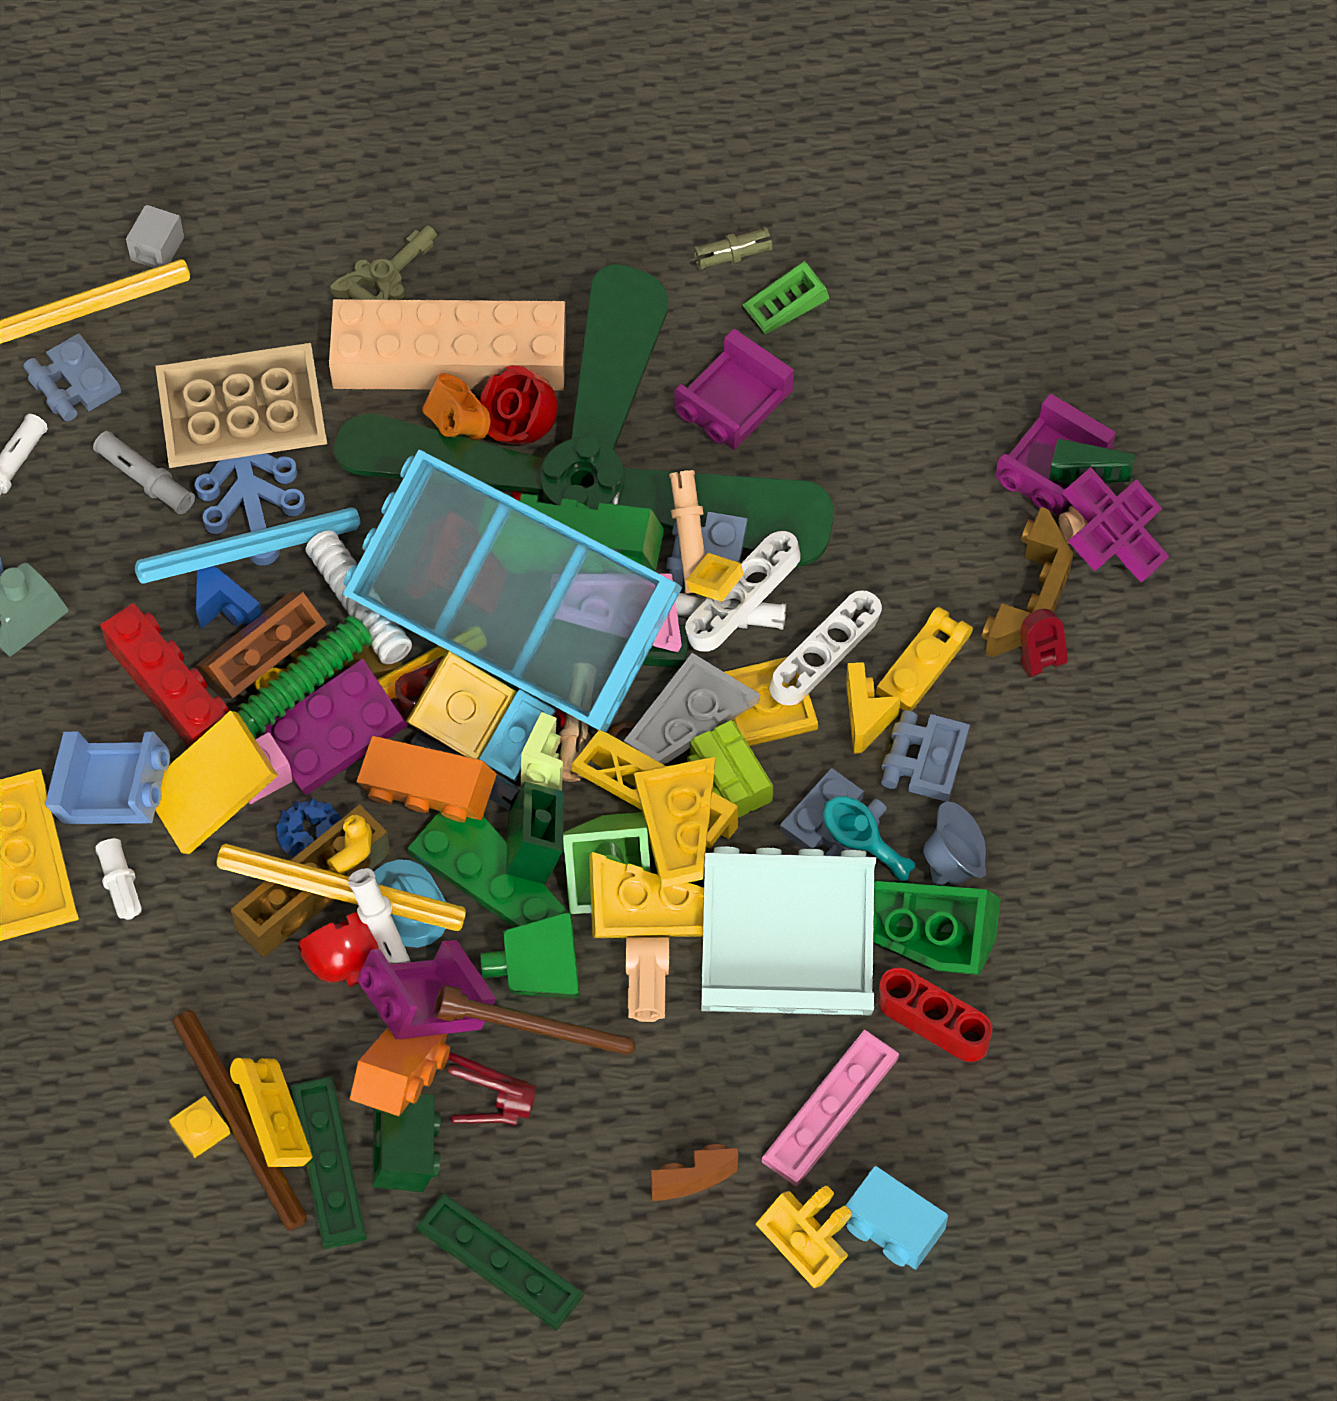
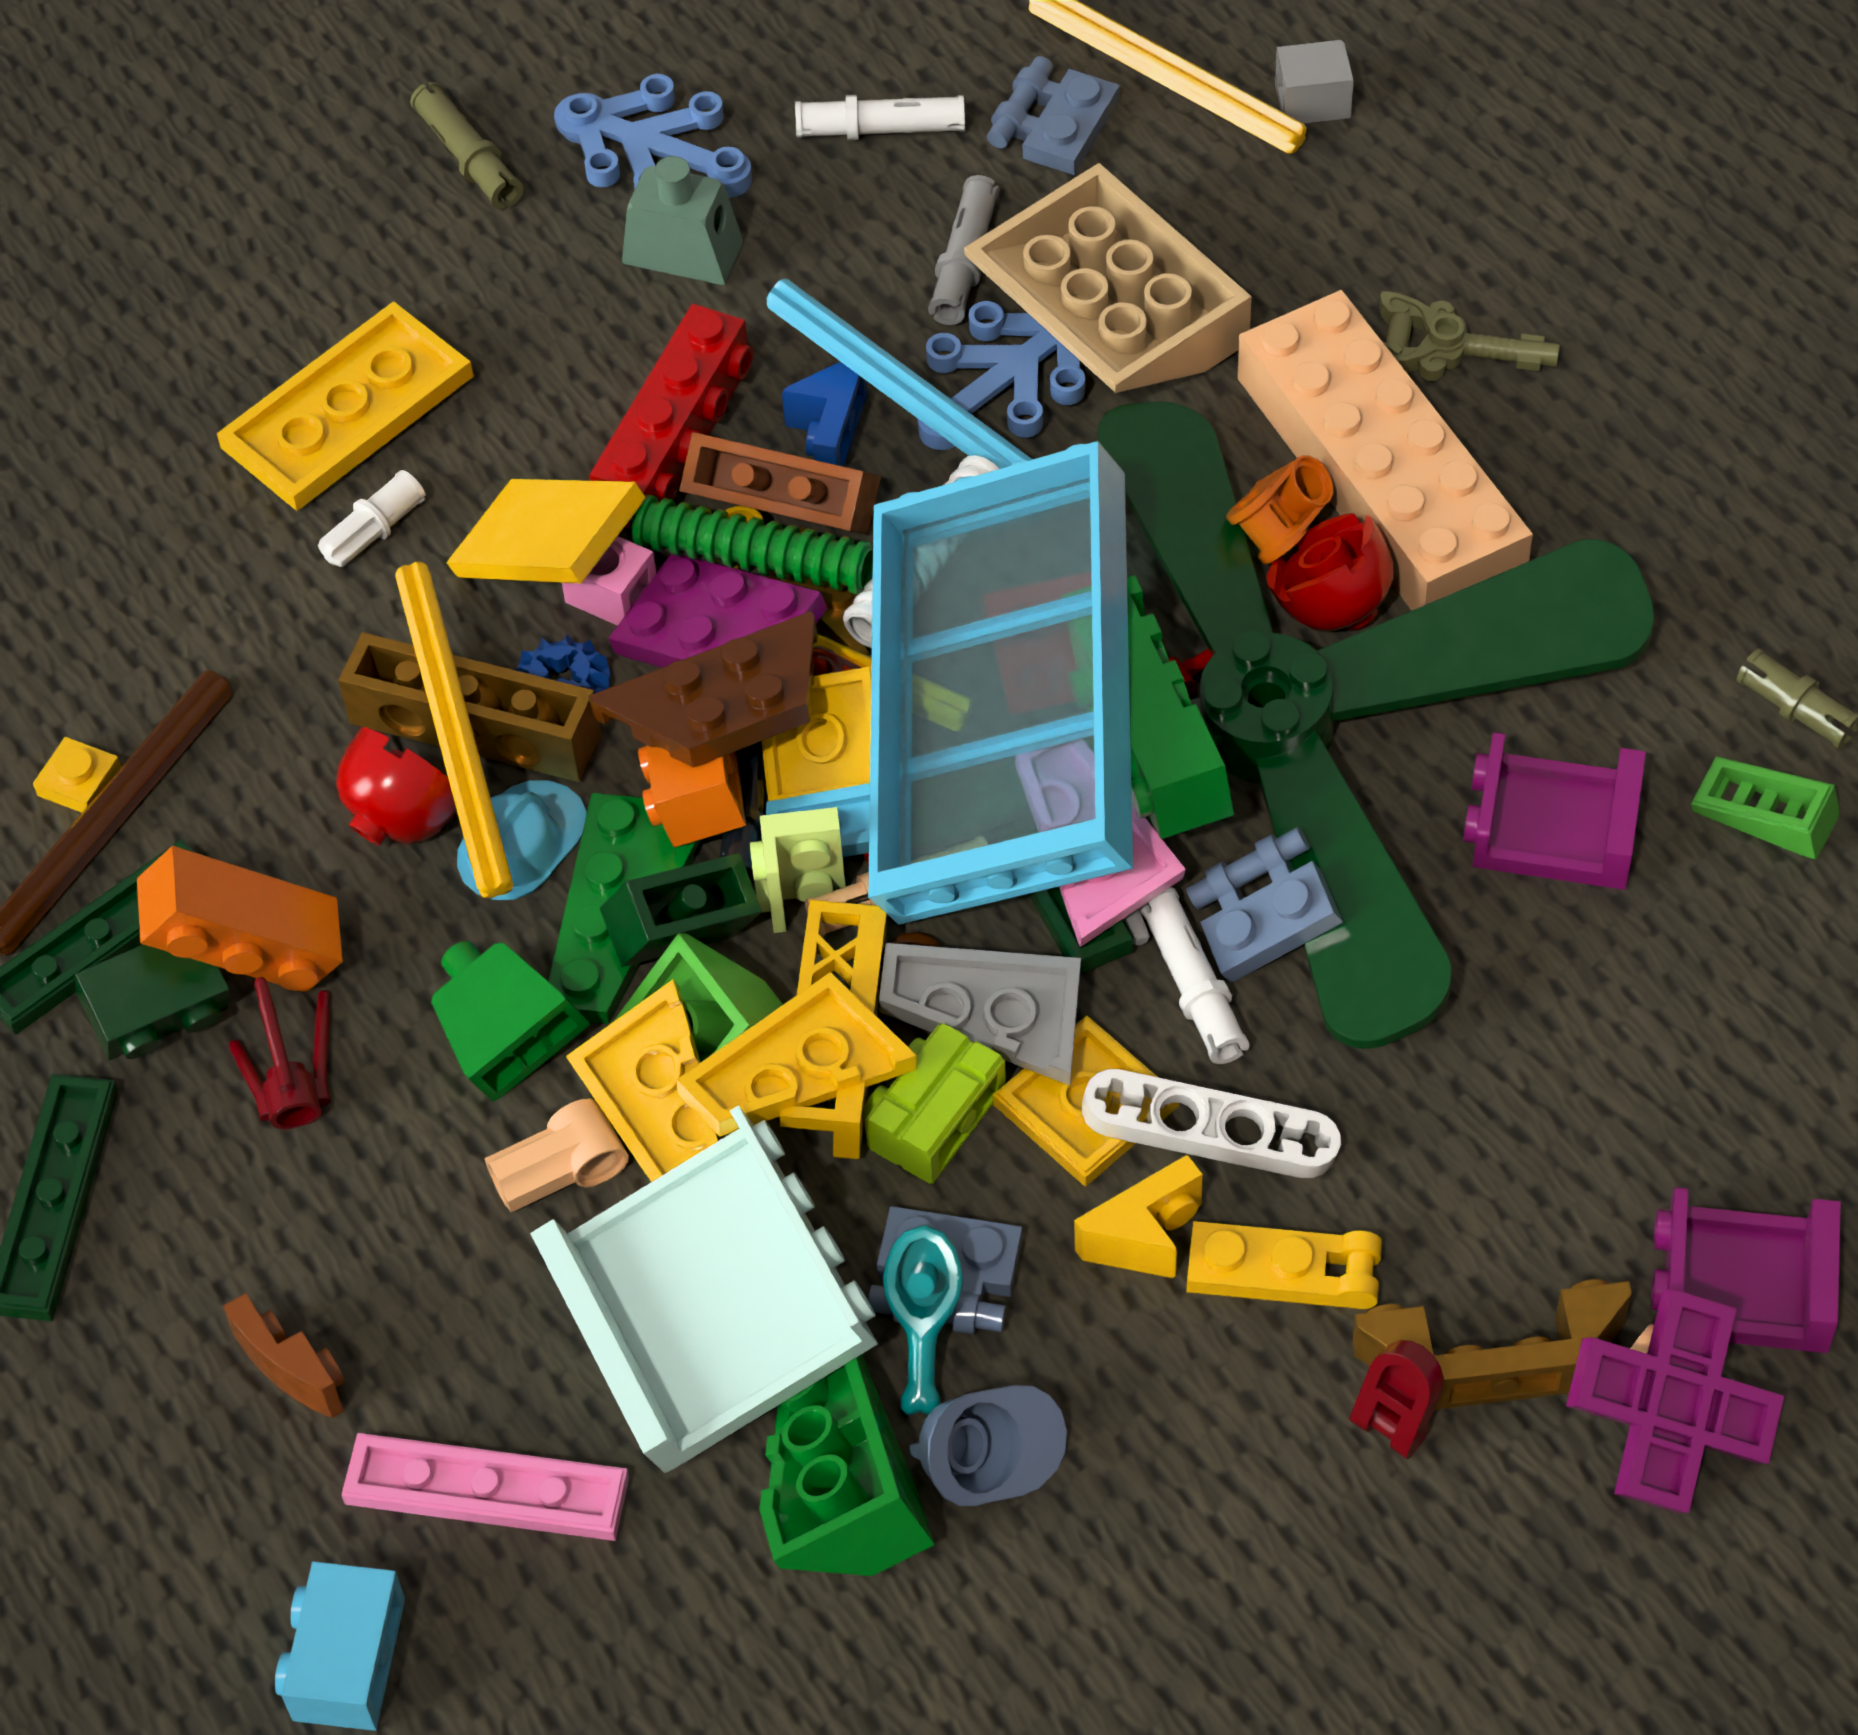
camera: 65 degrees right, 5 degrees down
medium blue panel [45,731,170,824] -> none
yellow plate [230,1058,312,1167] -> none
yellow arm [327,815,372,875] -> none
white pin [348,868,411,964] -> none
magenta panel [357,940,496,1039] -> none
reddish brown piece [434,984,636,1055] -> none
light nougat pin [669,470,705,594] -> none
white beam [685,531,801,651] -> none
yellow plate [686,553,744,602] -> none
yellow hinge [756,1186,852,1288] -> none
red beam [878,968,992,1062] -> none
sand blue plate [881,710,970,802] -> none
dark green slope [1049,439,1135,484] -> none
none -> reddish brown wing [589,611,818,767]

